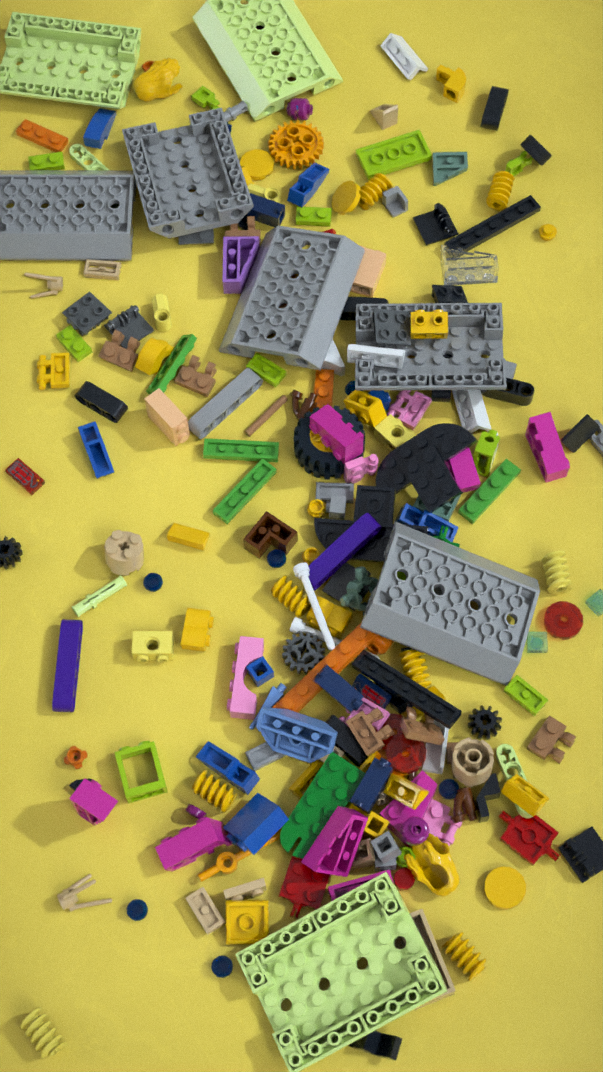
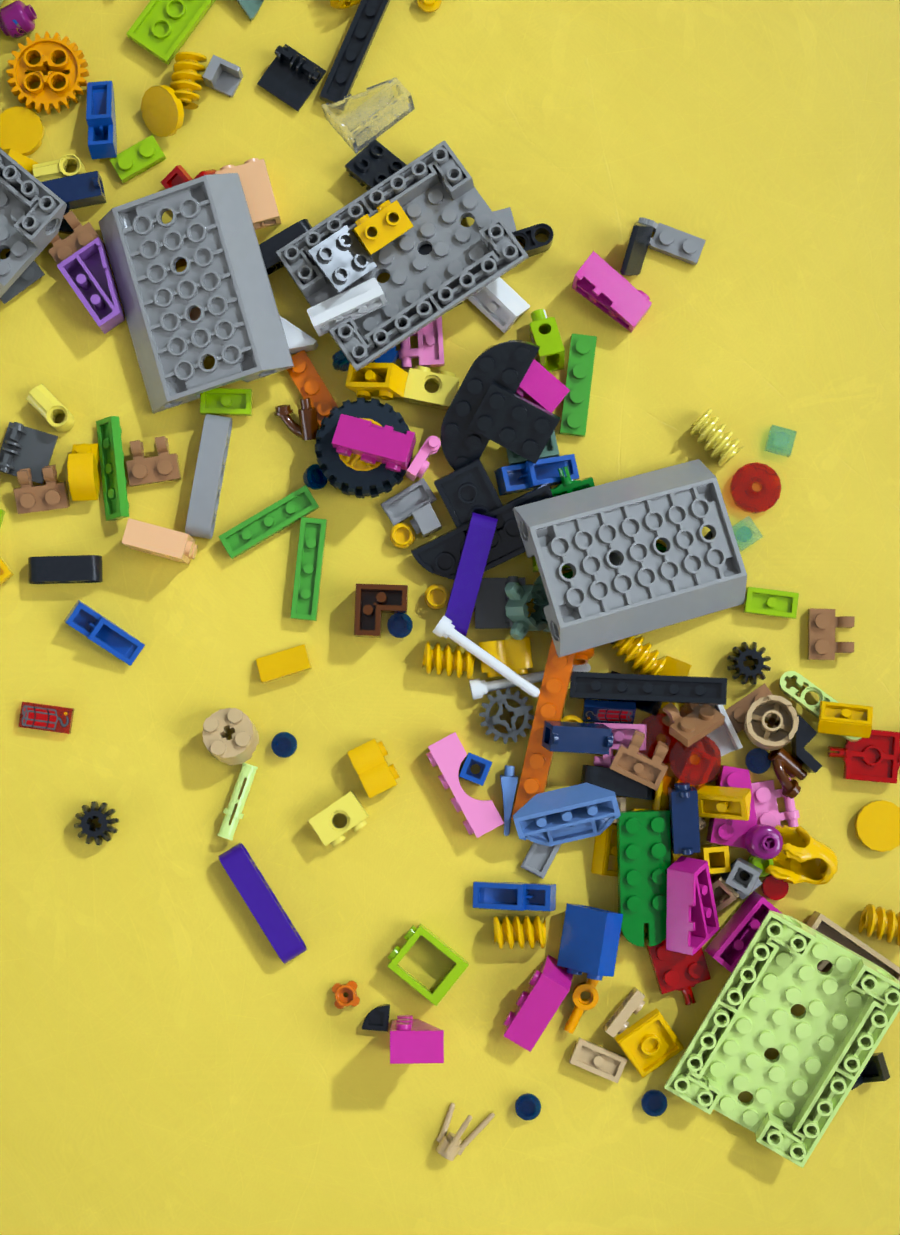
camera: 35 degrees left, 20 degrees up
magenta tile [185,804,206,819] -> none
medium nougat bar [245,395,288,437] -> none
none -> plate [303,464,328,490]

